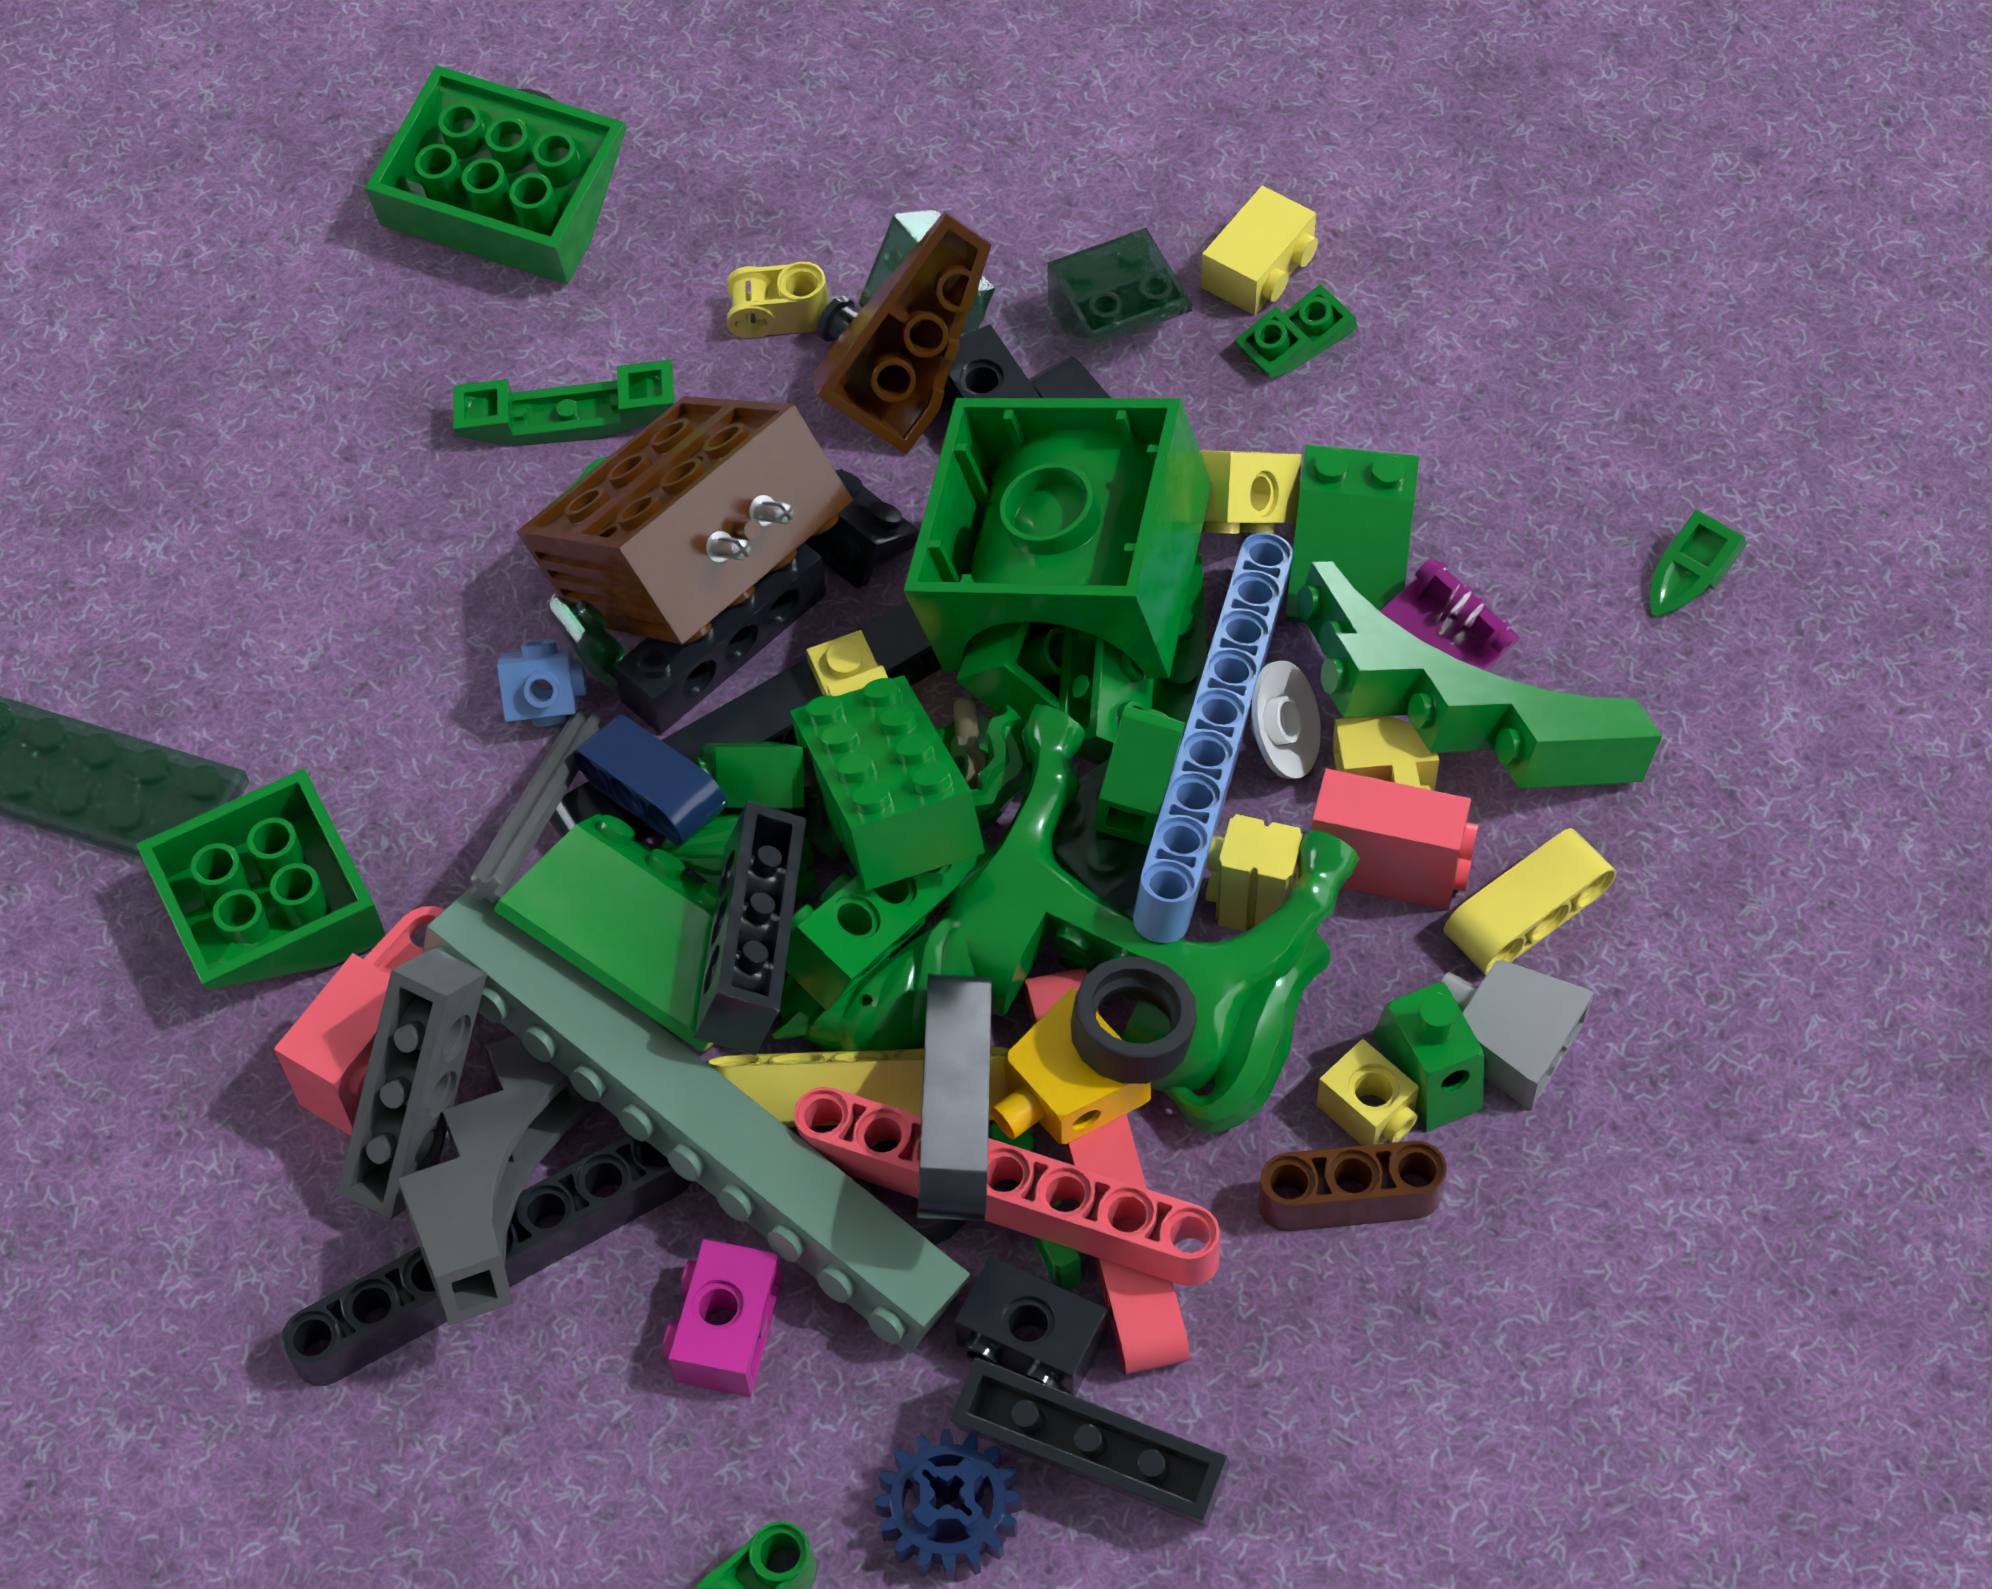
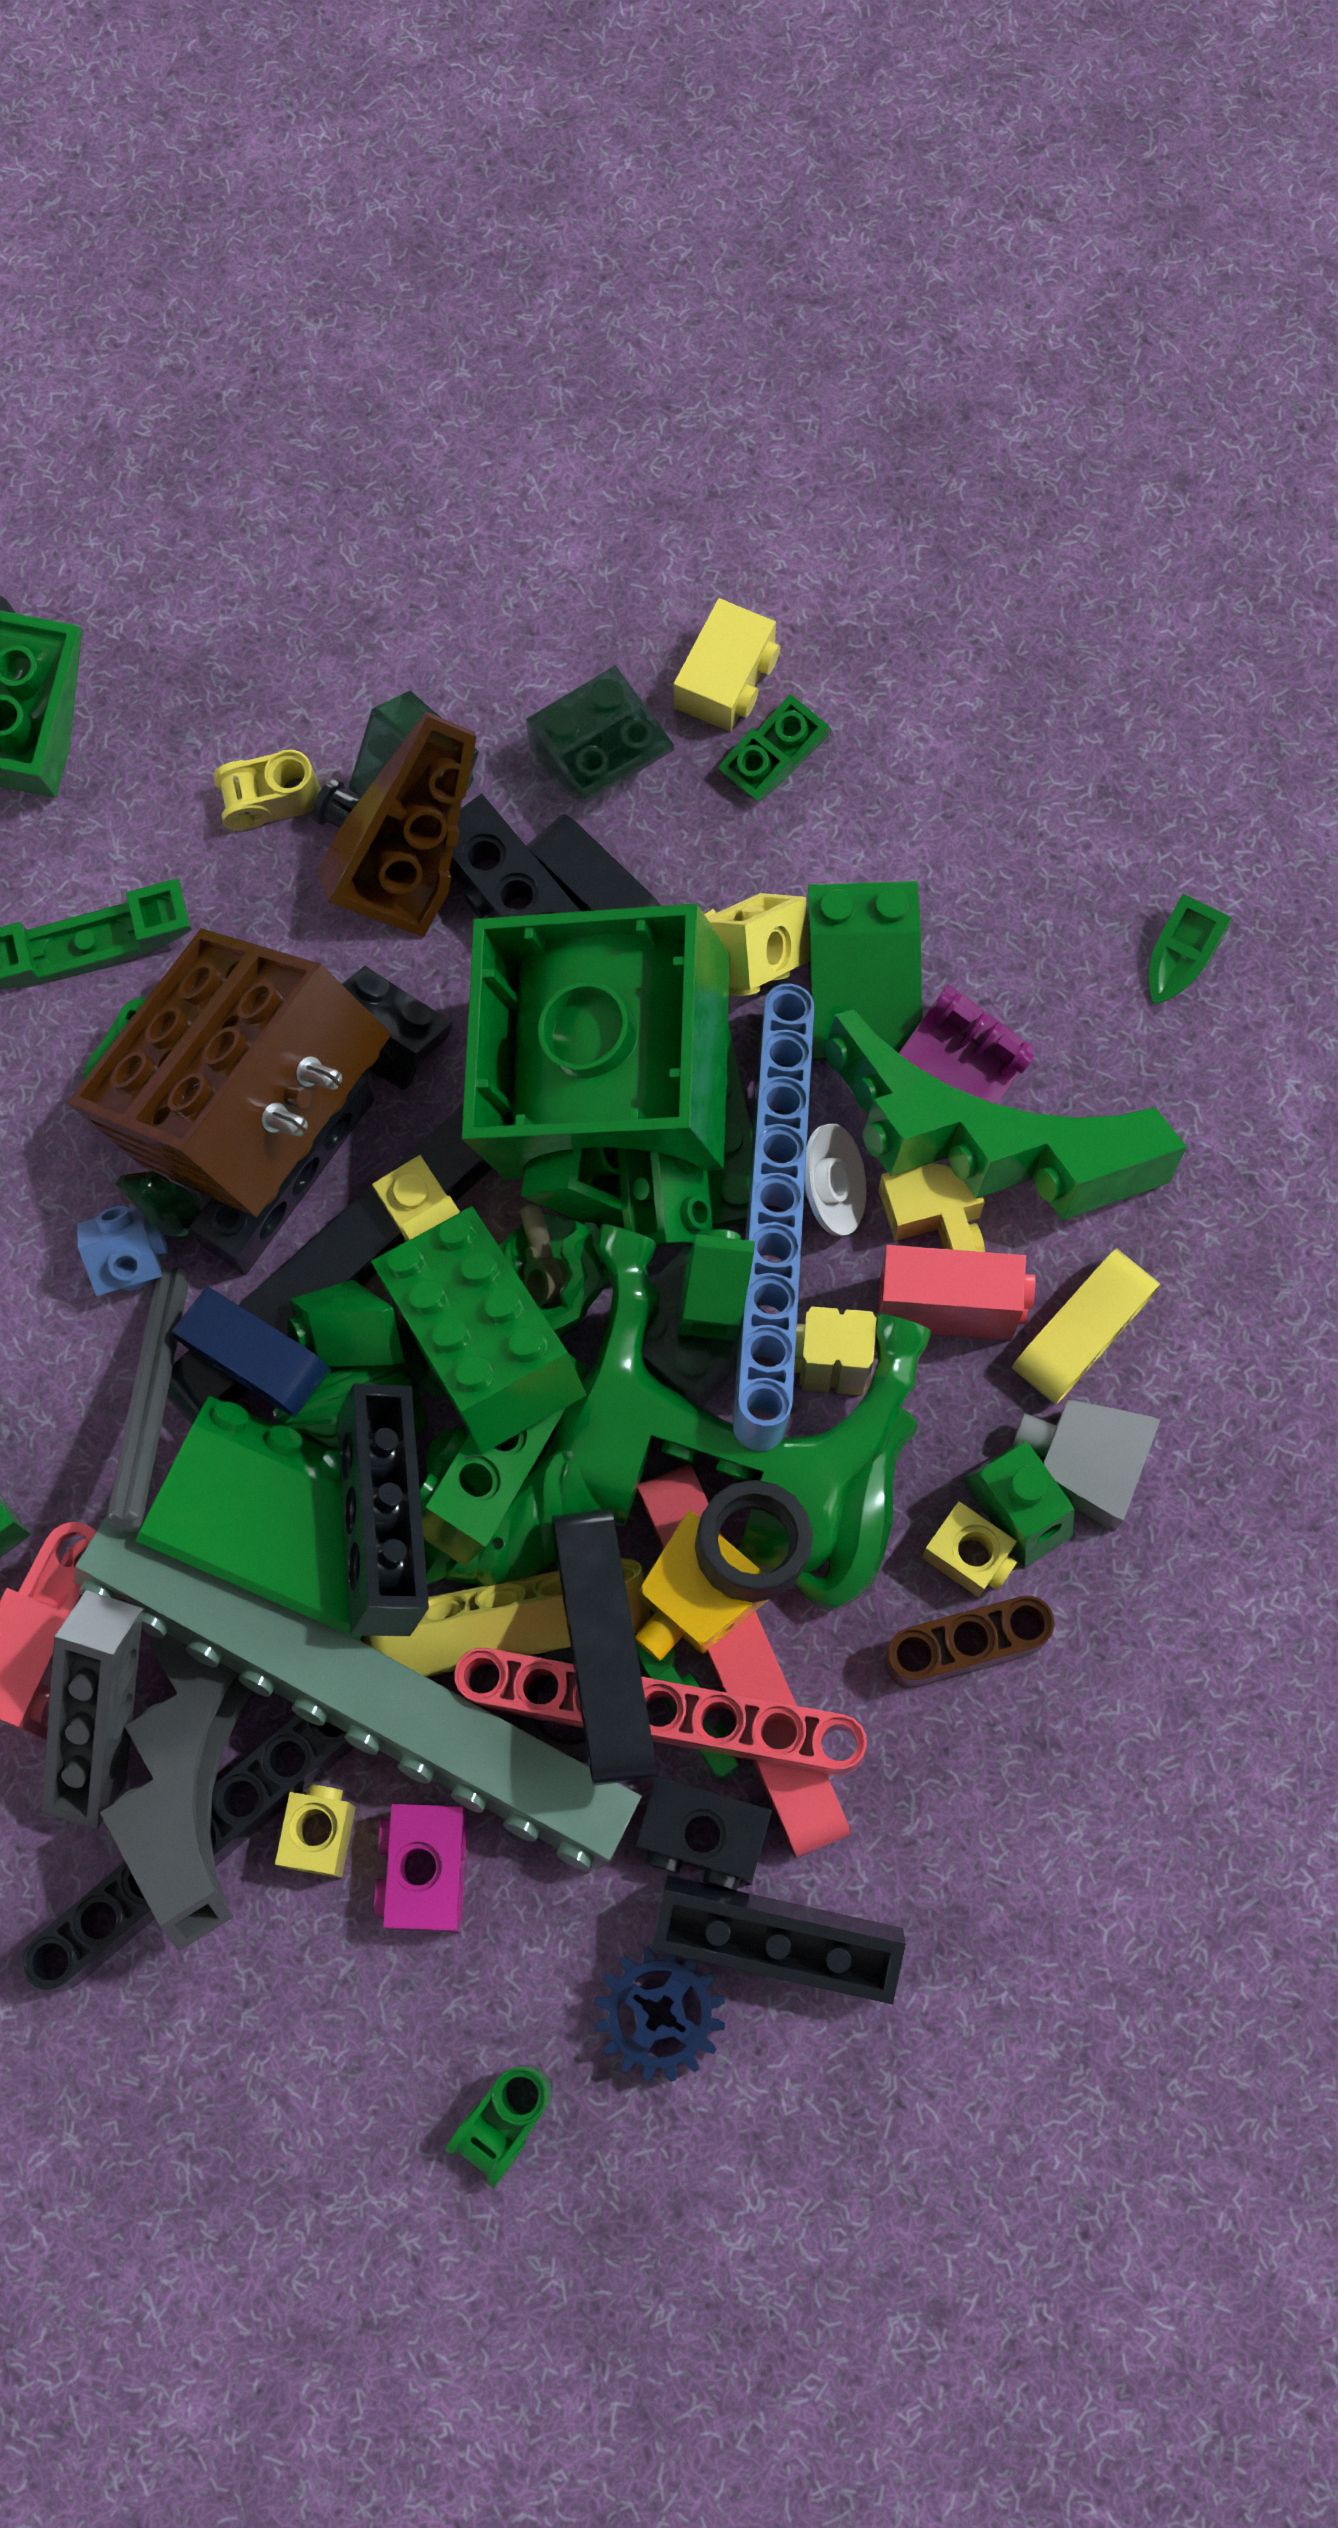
camera: 10 degrees left, 15 degrees up
none -> light yellow brick [275,1784,356,1878]

